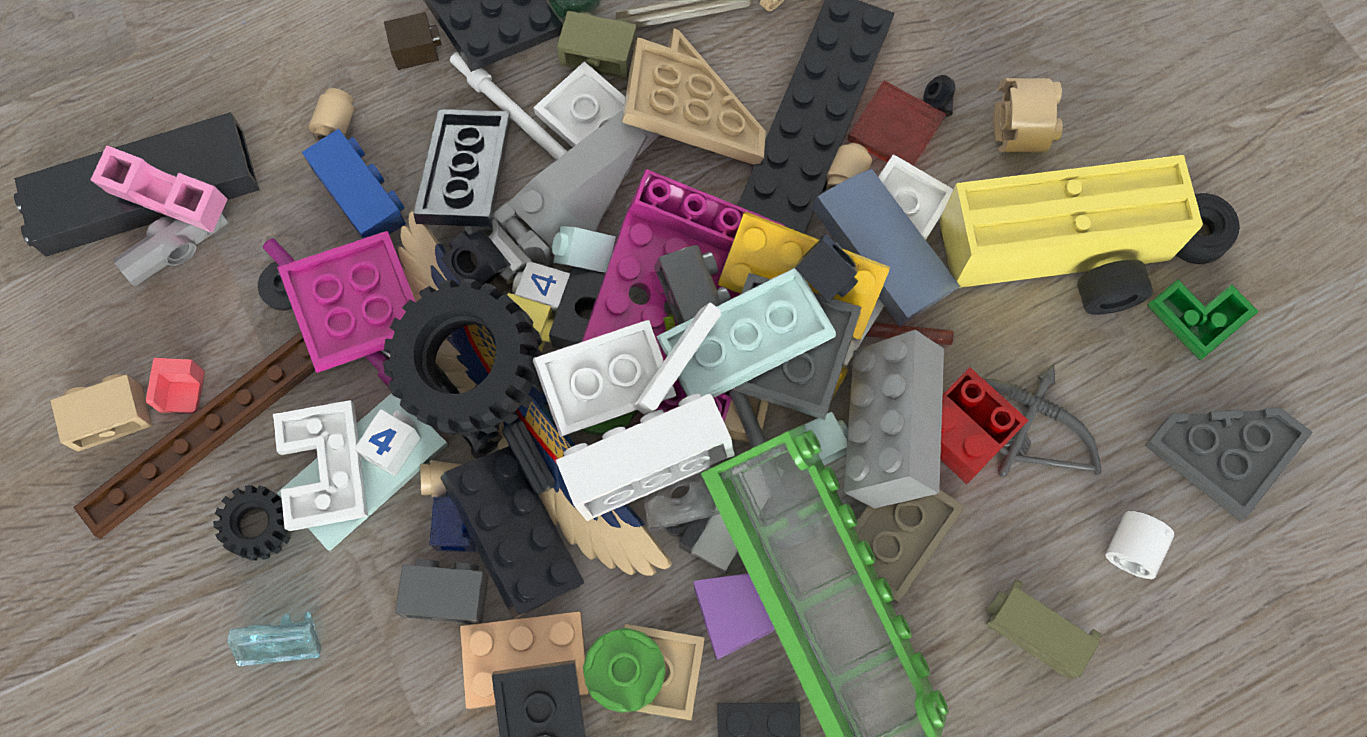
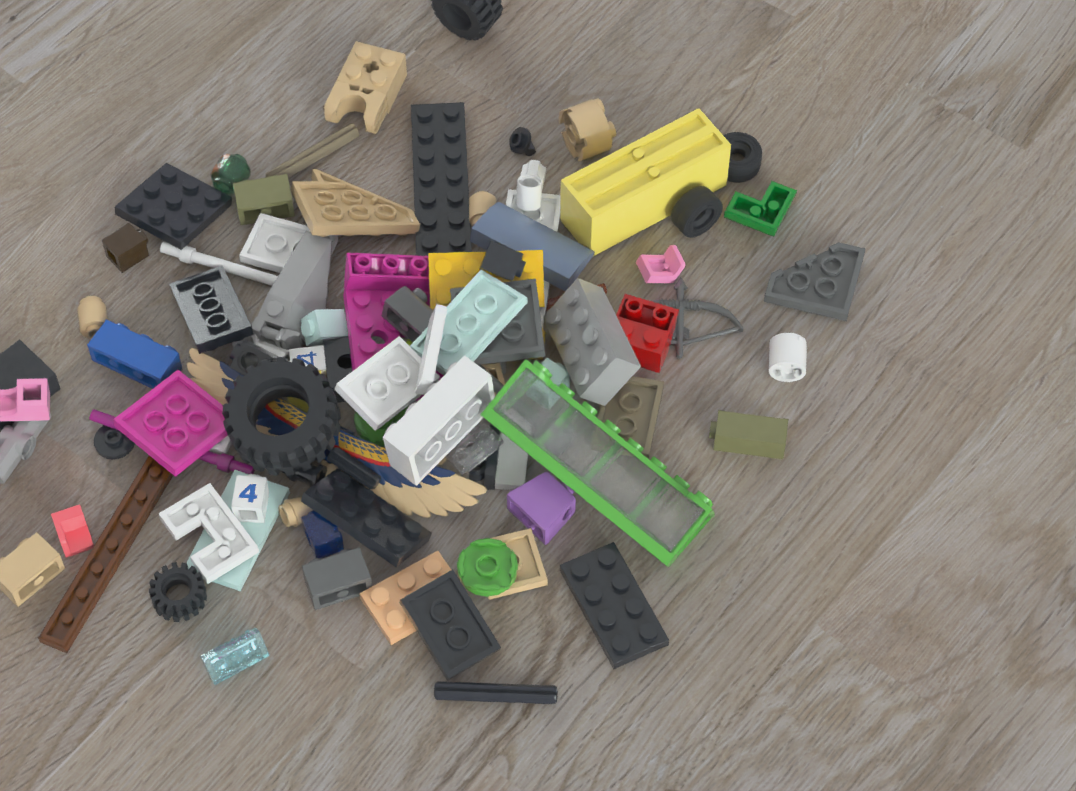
camera: 25 degrees left, 15 degrees down
clear red tile [847,80,946,166] -> none
none -> white piece [516,160,546,211]
none -> bright pink bracket [636,245,685,283]

